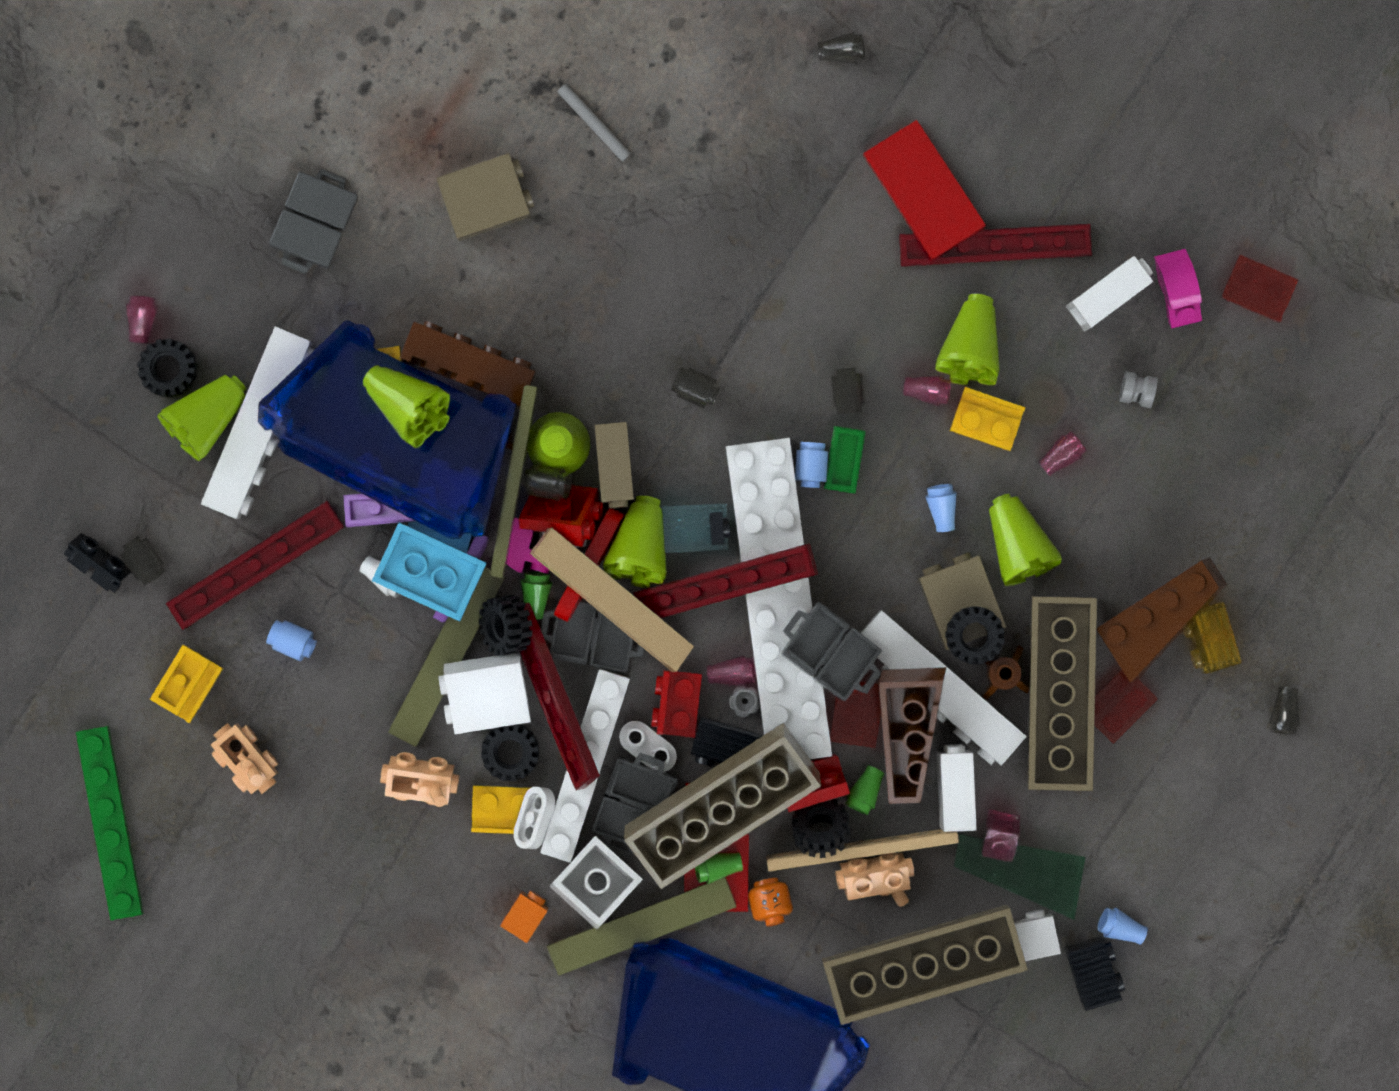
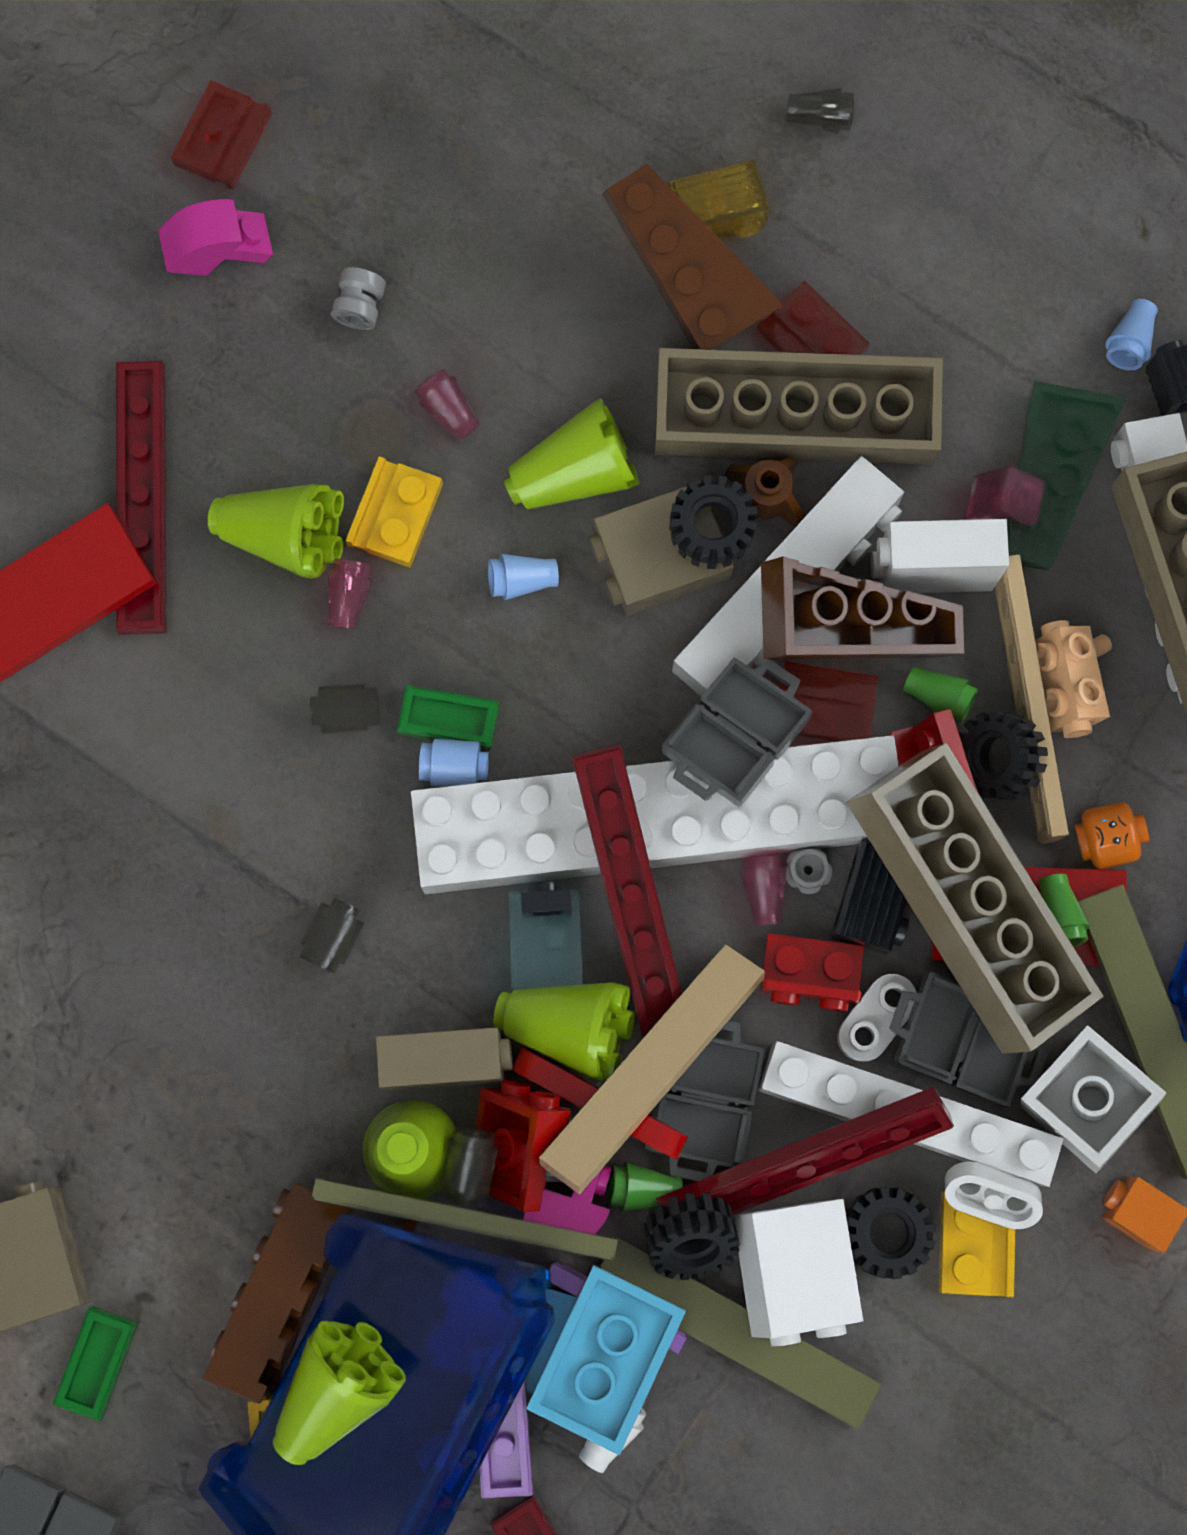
camera: 90 degrees left, 10 degrees down
light nougat brick [380,752,459,807] -> none
white brick [1066,256,1153,332] -> none
none -> green tile [52,1306,139,1422]

